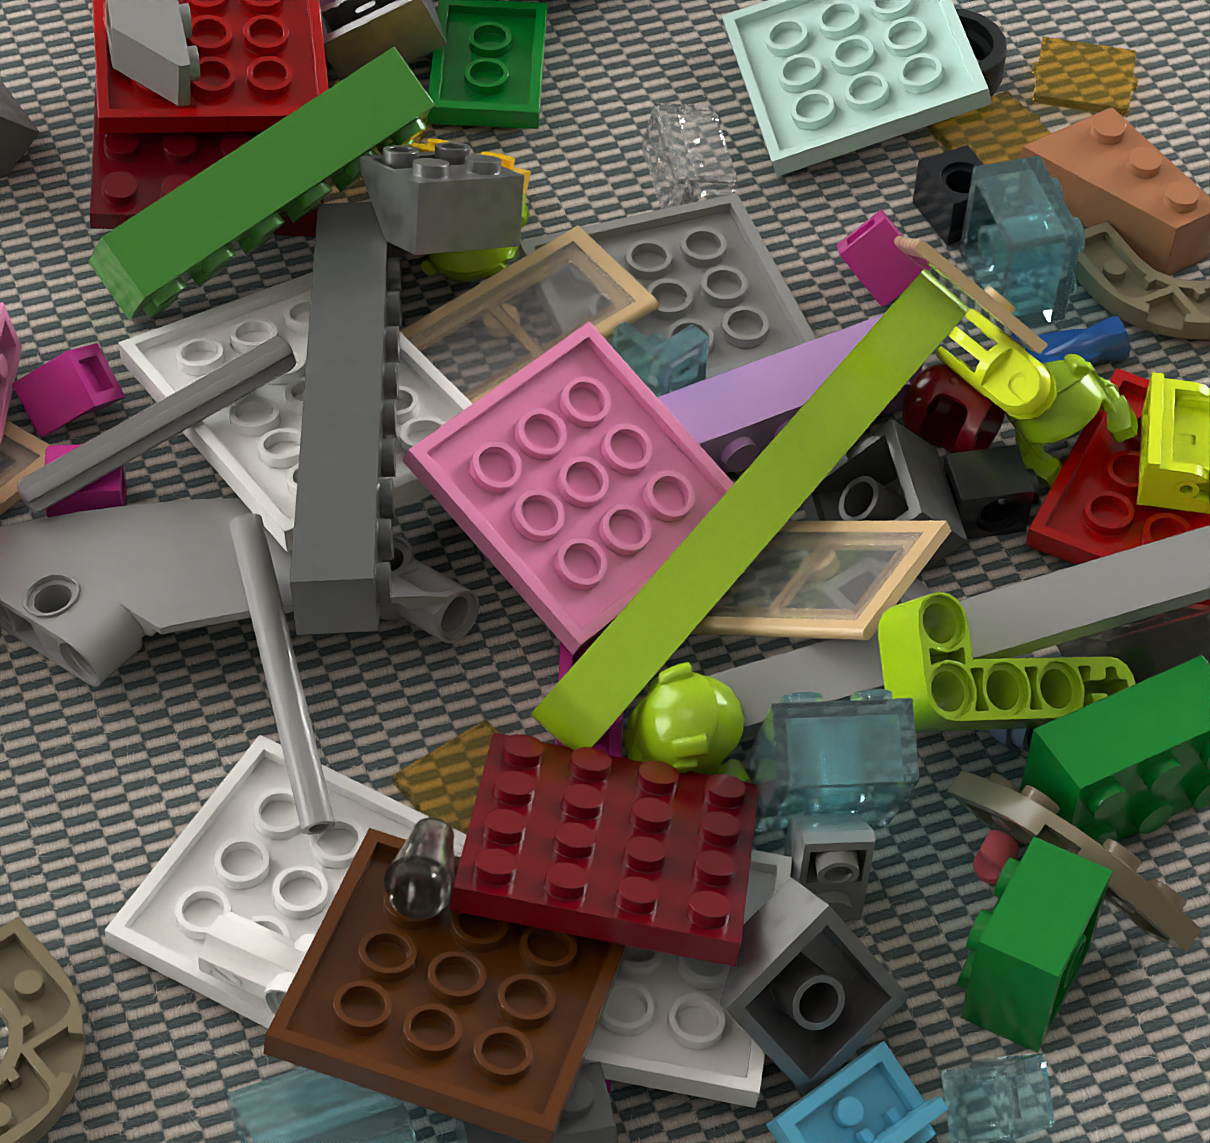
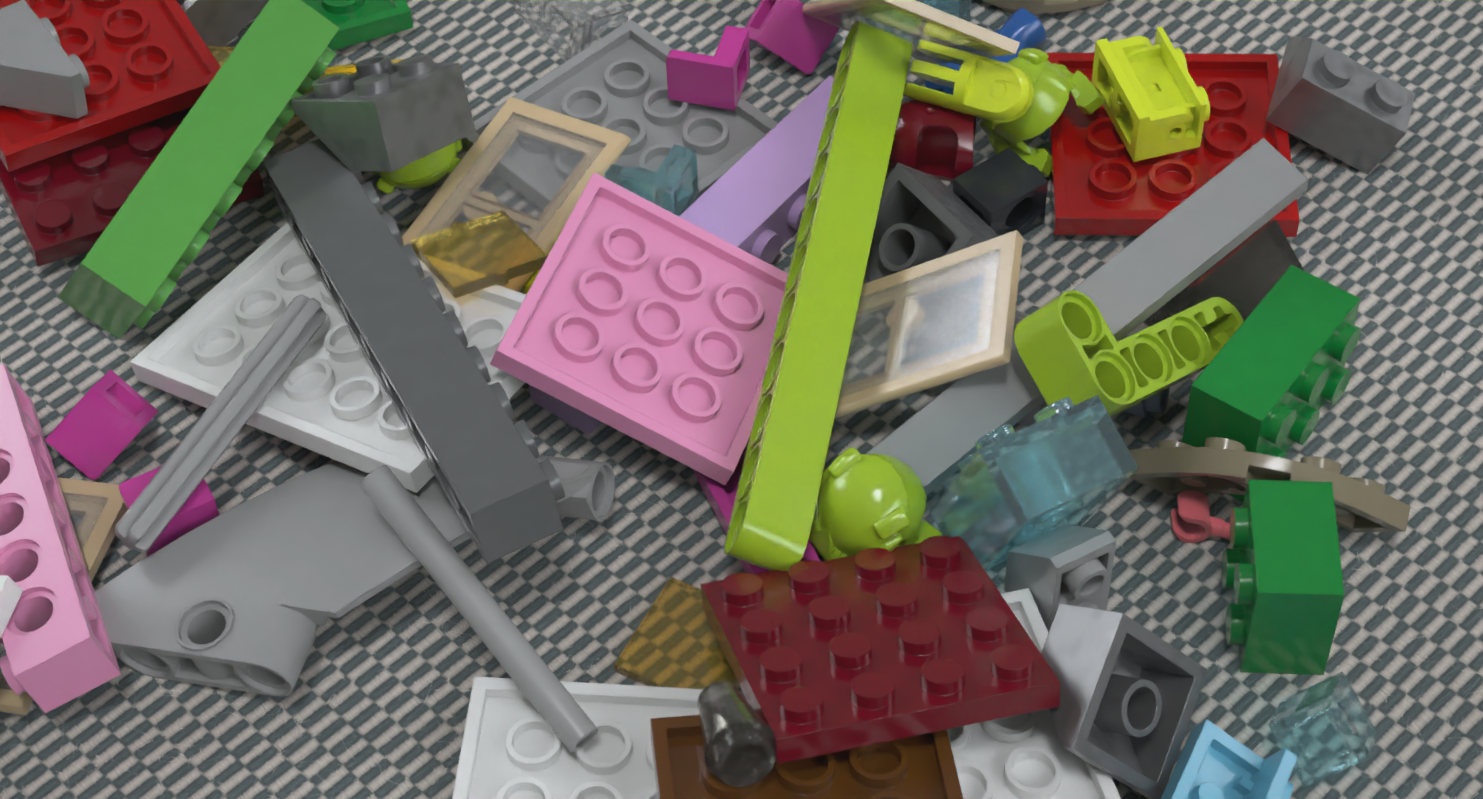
camera: 20 degrees left, 0 degrees up
none -> clear yellow piece [411,210,548,298]
none -> dark pink panel [666,25,750,111]

